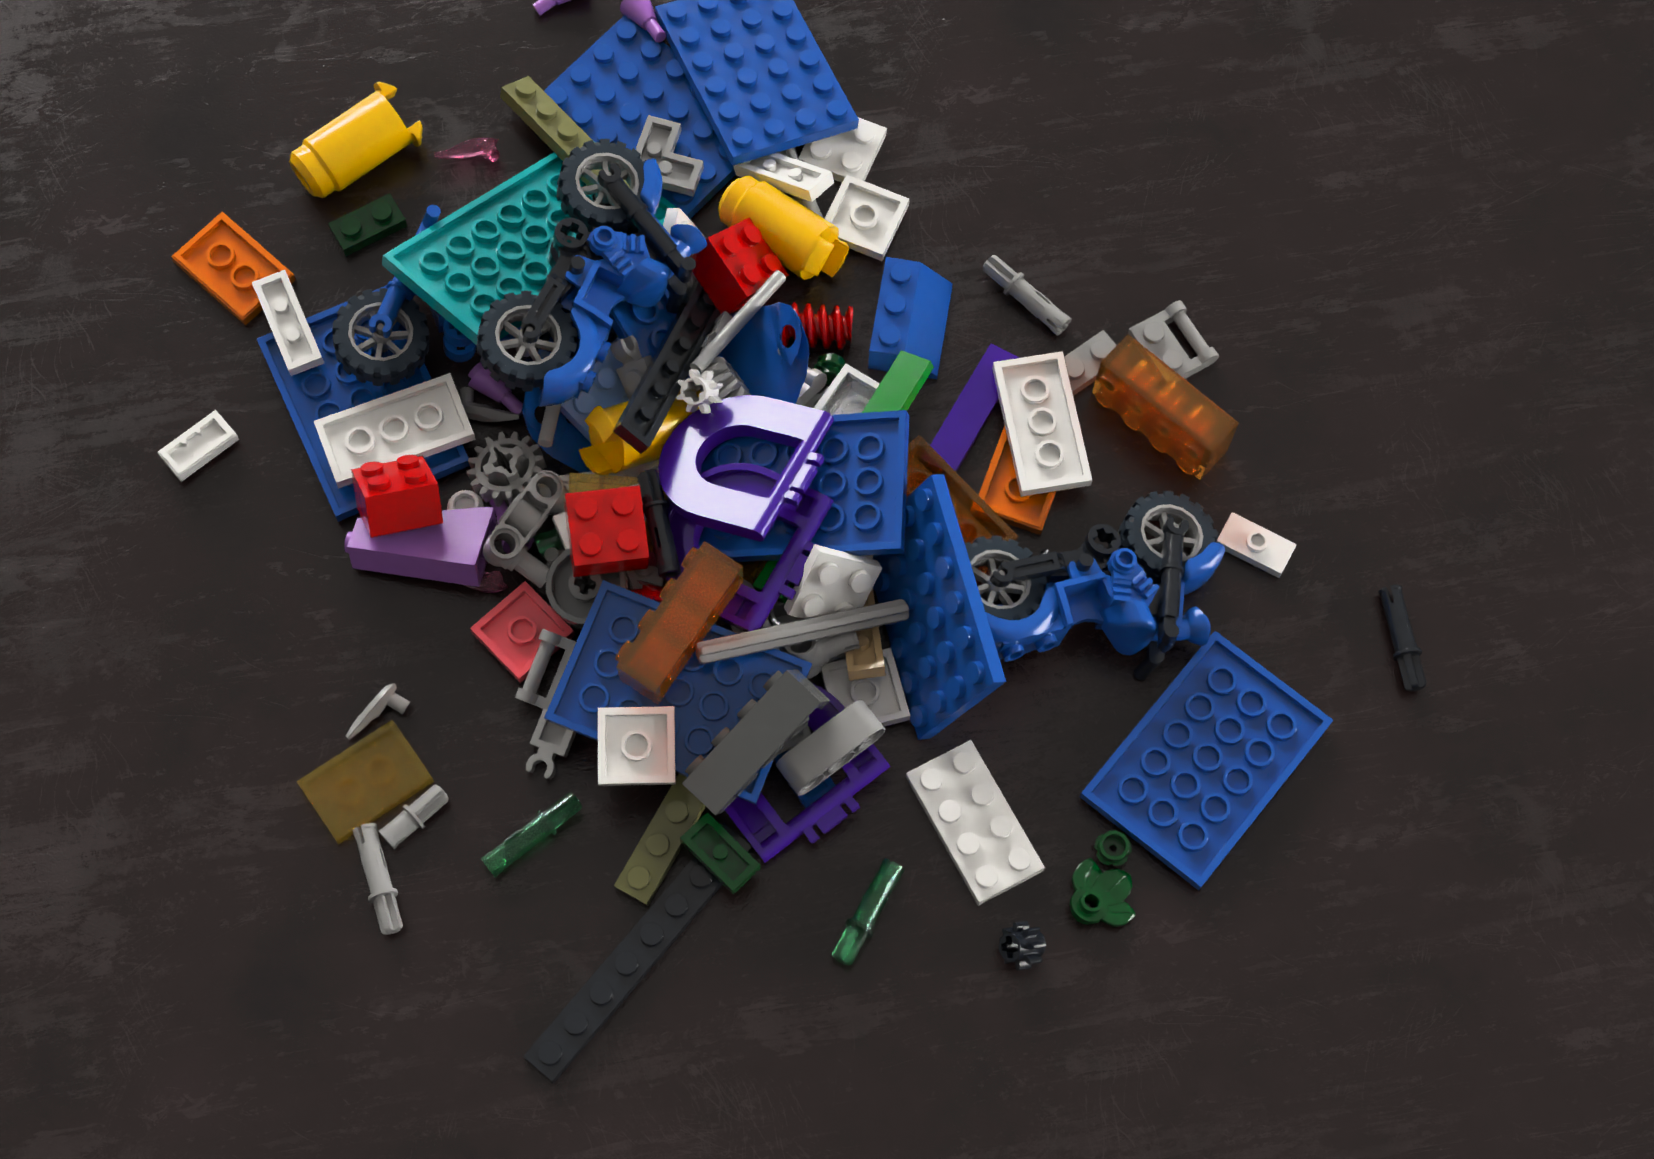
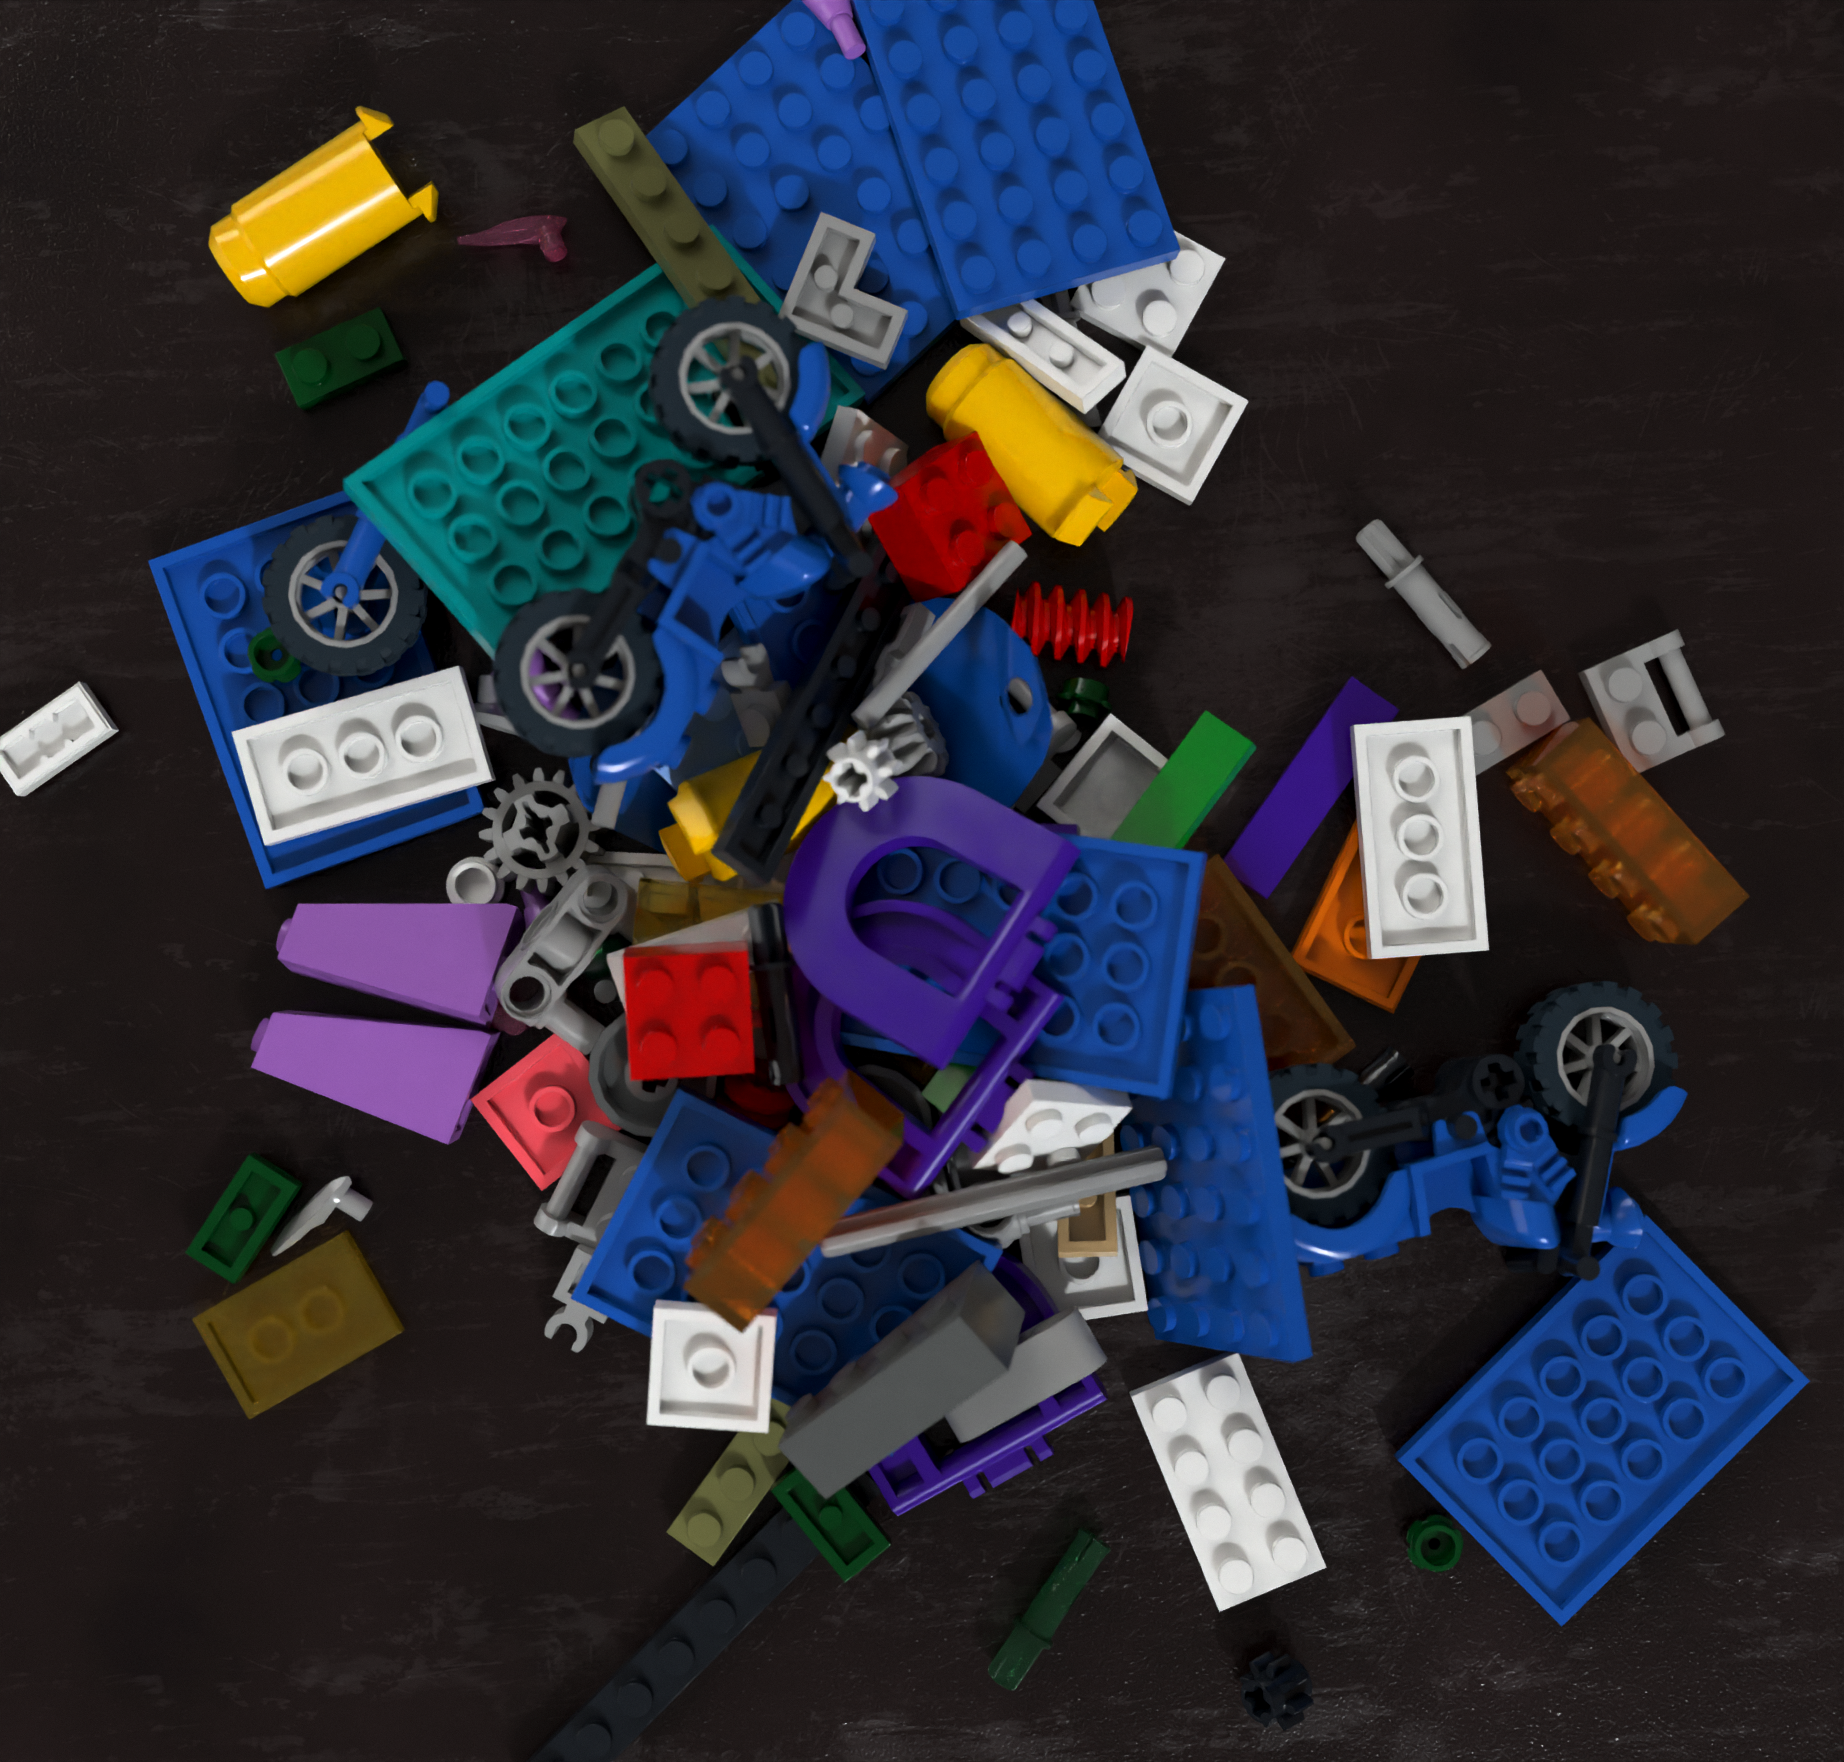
camera: 10 degrees right, 20 degrees up
orange tile [171,212,296,326] -> none
white plate [252,270,324,376] -> none
red brick [351,455,443,538] -> none
light grey axle [353,823,403,935] -> none
light grey axle [378,785,449,849] -> none
clear green axle [480,792,582,877] -> none
blue slope [868,257,953,379] -> none
dark green plate [1070,858,1136,927] -> none
white plate [1216,512,1297,578] -> none
none -> dark green plate [185,1152,303,1284]
none -> dark green plate [247,627,302,683]
none -> medium lavender slope [251,1010,501,1145]

